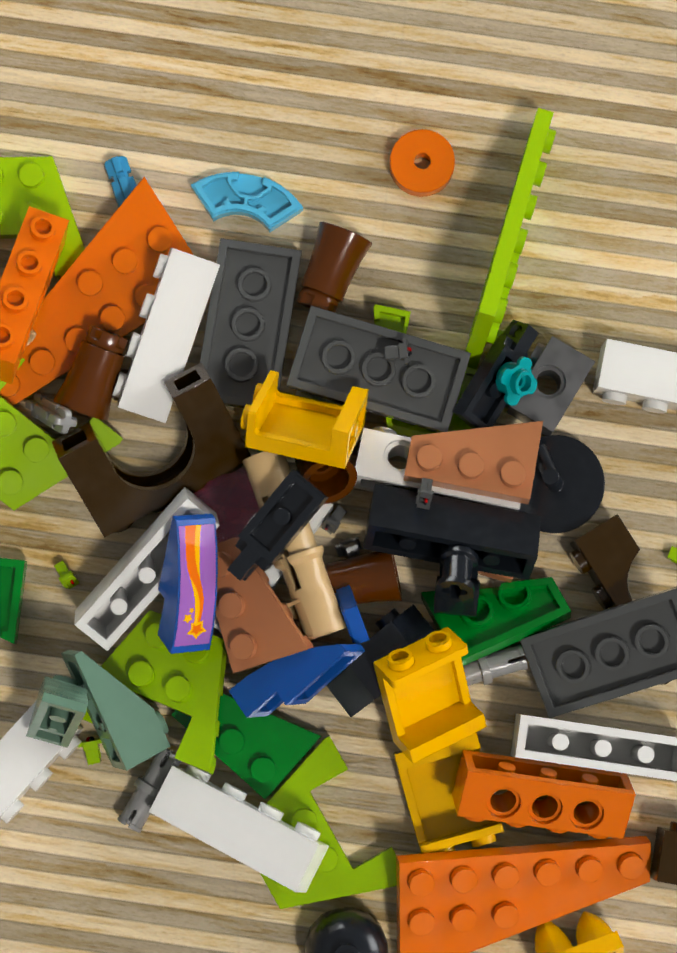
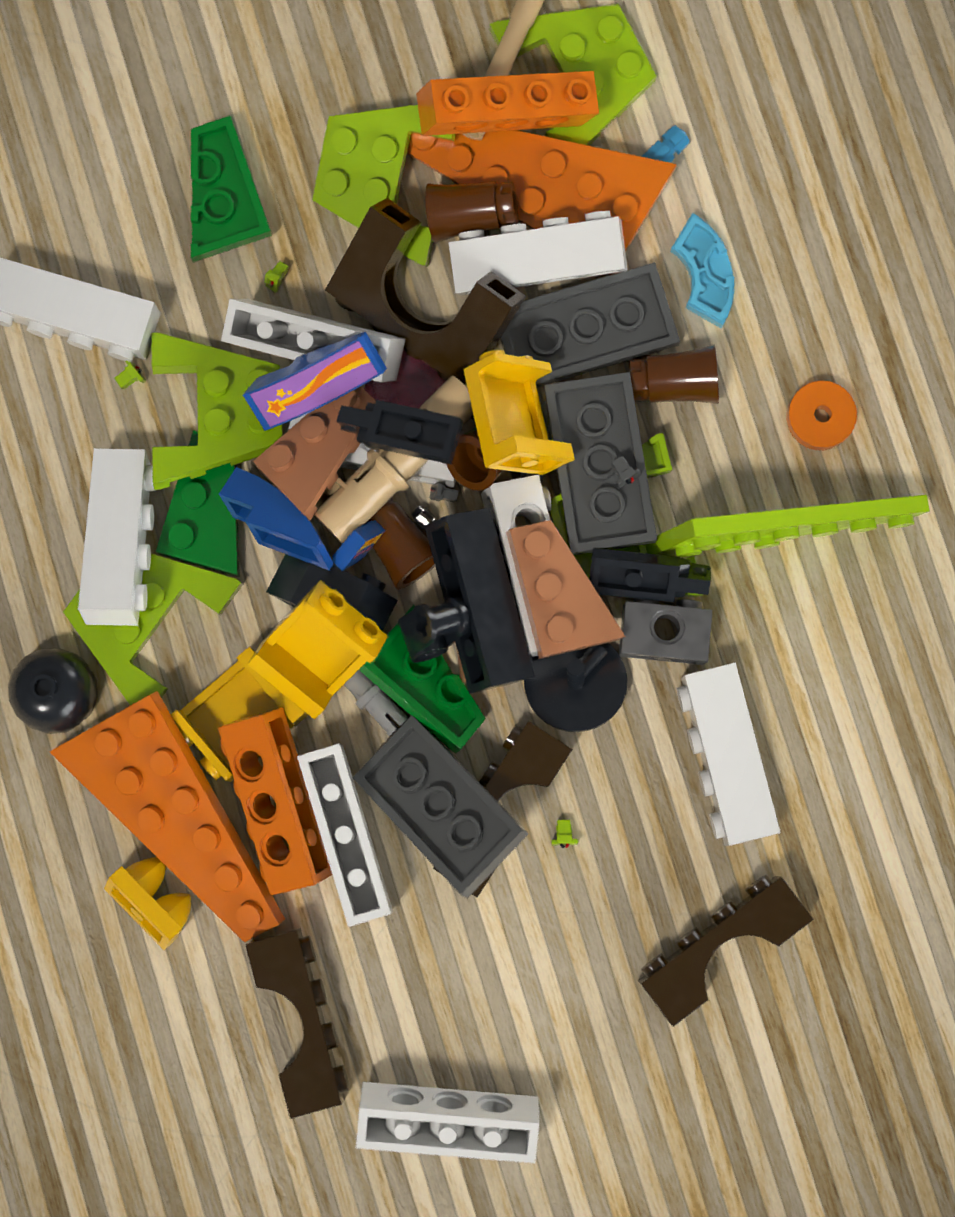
camera: 70 degrees right, 0 degrees up
light grey axle [25,393,77,434] -> none
sand green slope [26,675,88,748] -> none
sand green slope [61,650,171,771] -> none
light grey pin [117,748,182,833] -> none
dark grey piece [415,478,434,510] -> none
teal plate [496,356,538,406] -> none

